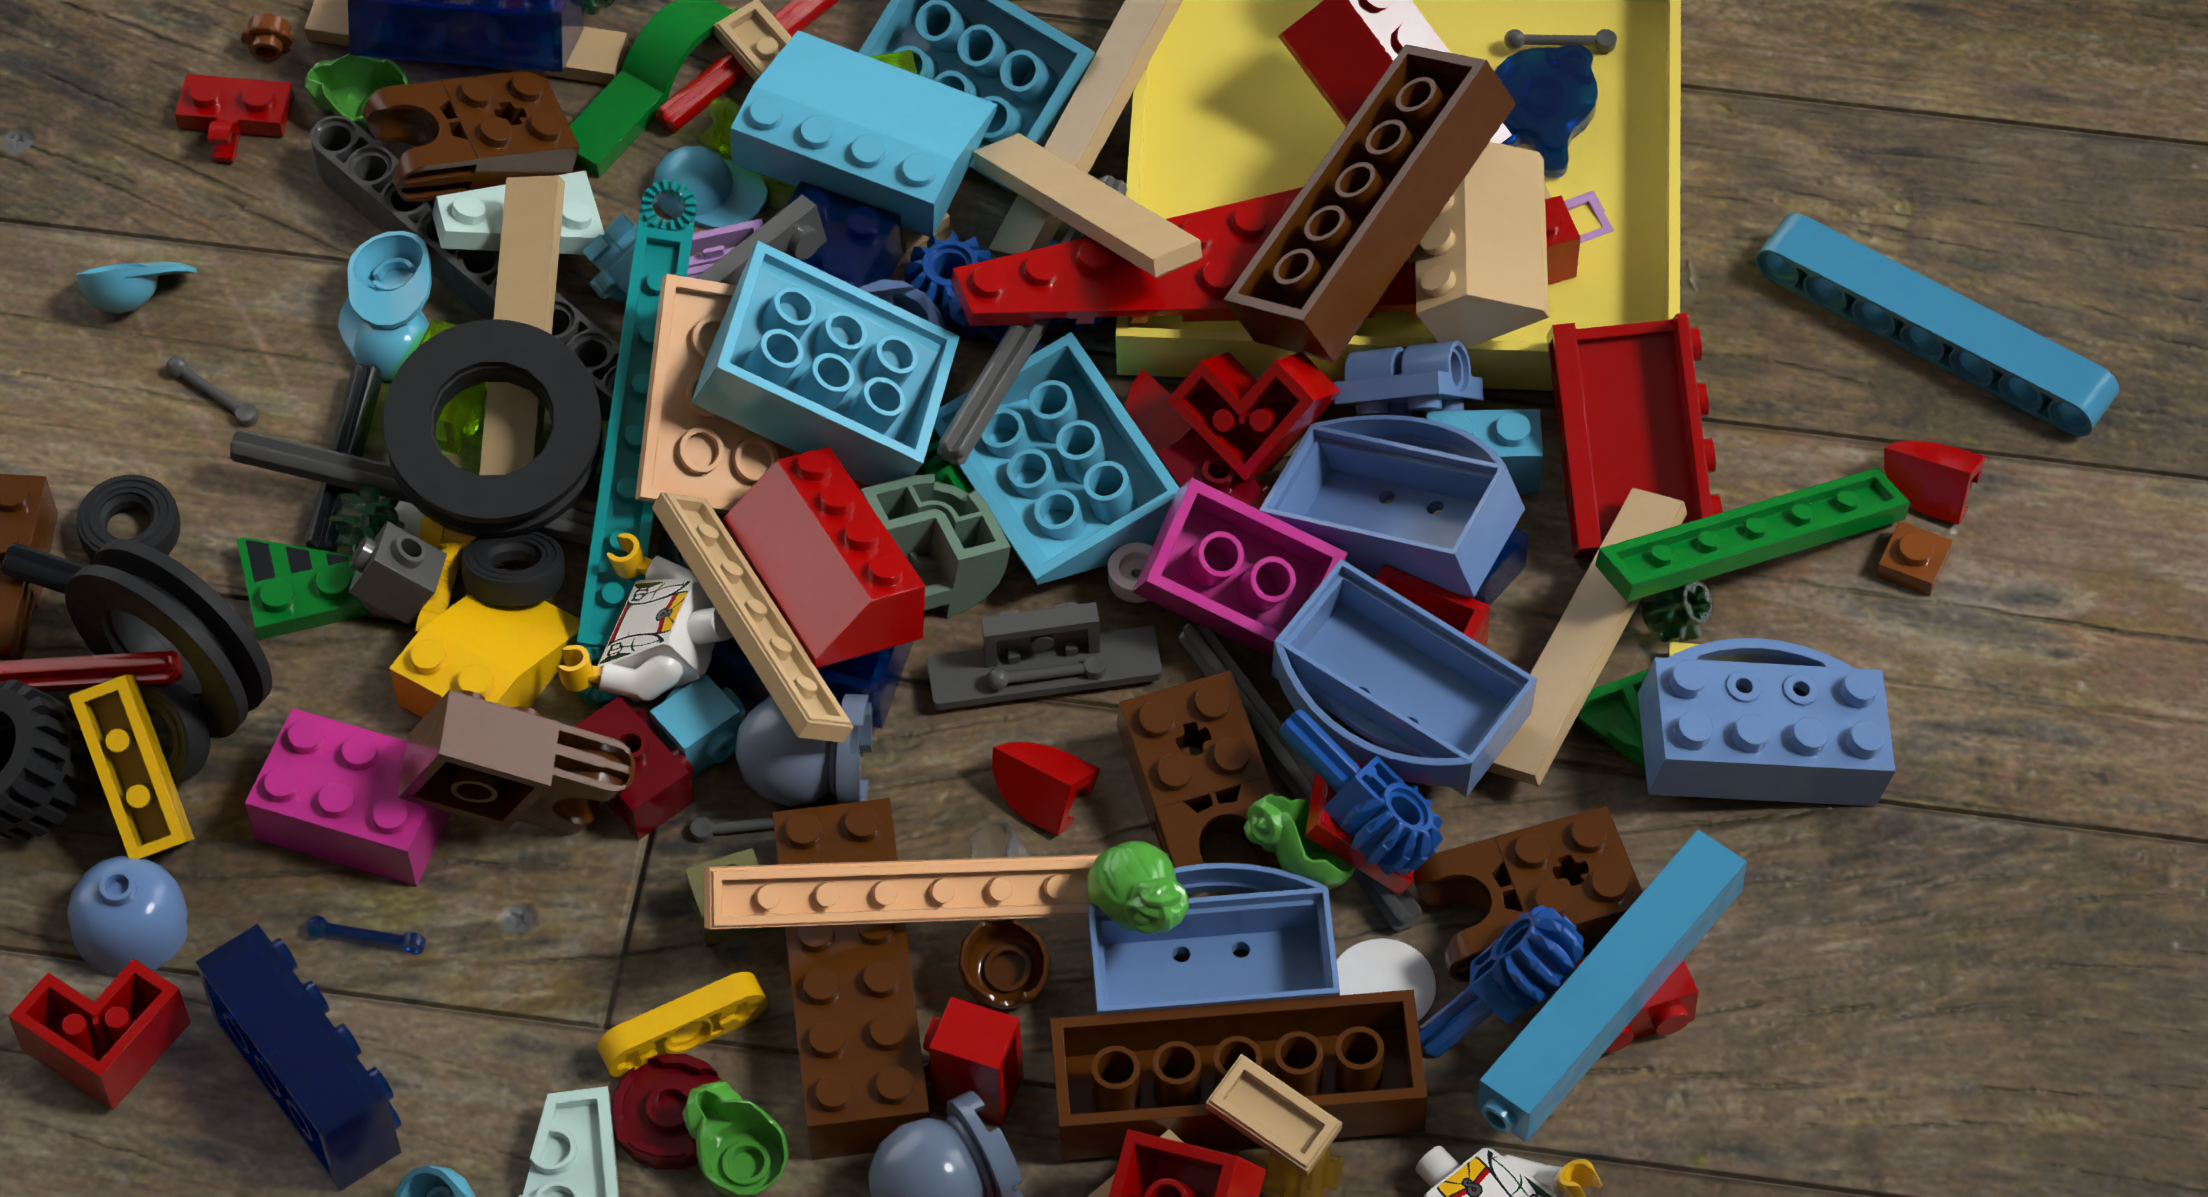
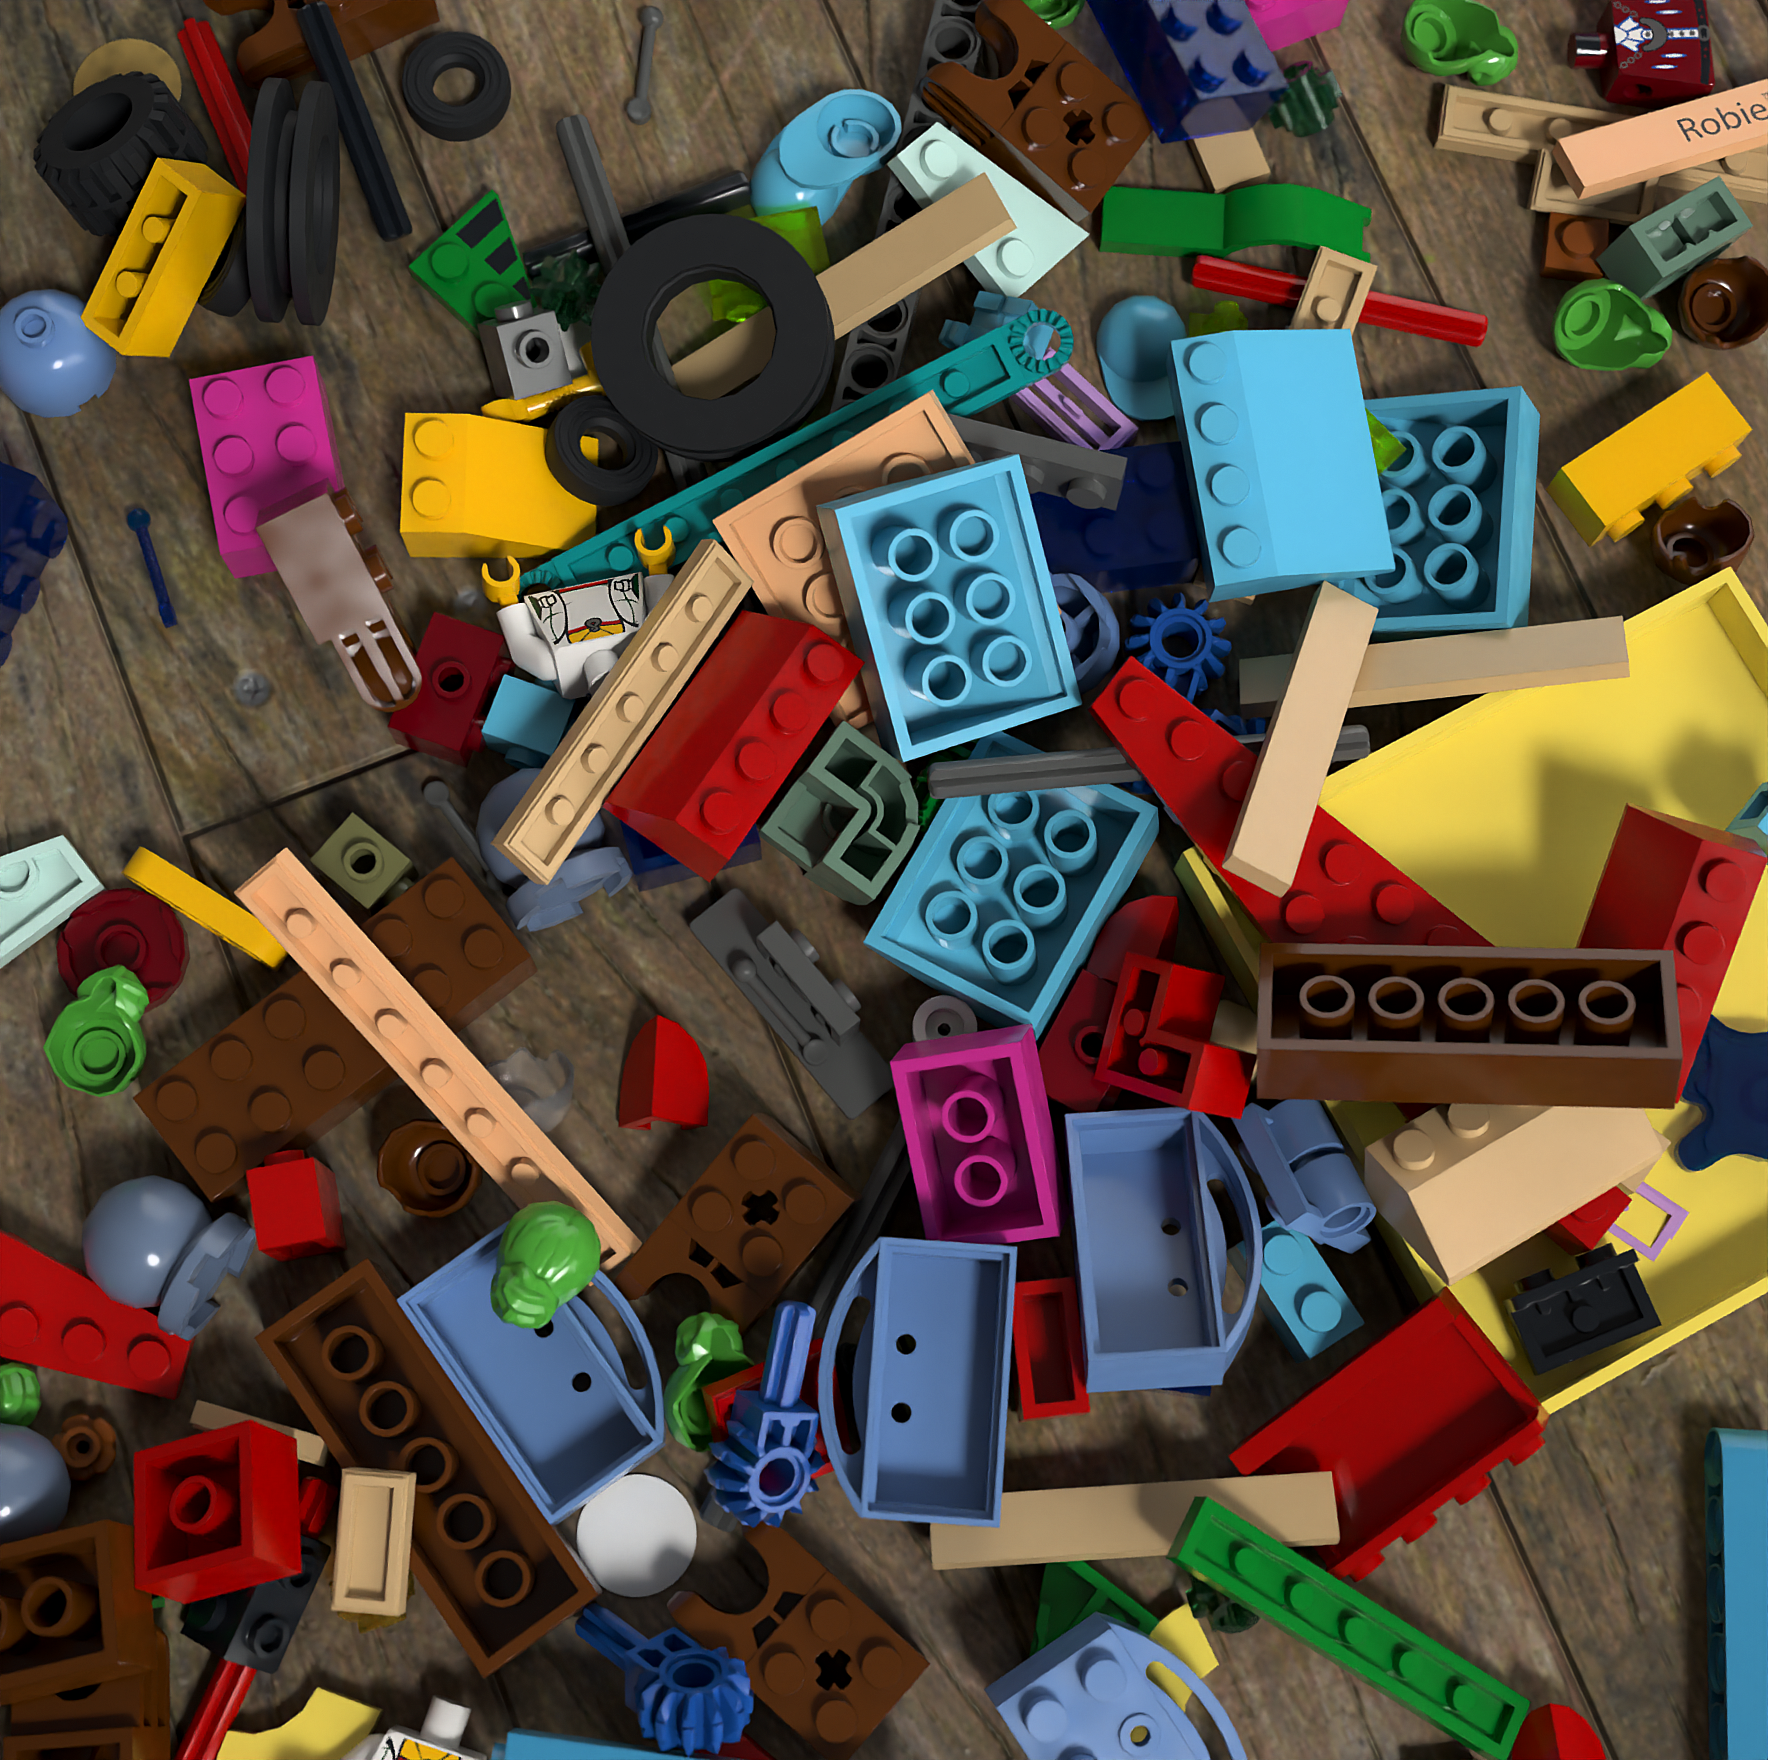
camera: 50 degrees right, 20 degrees up
none -> black bracket [1502,1242,1662,1376]

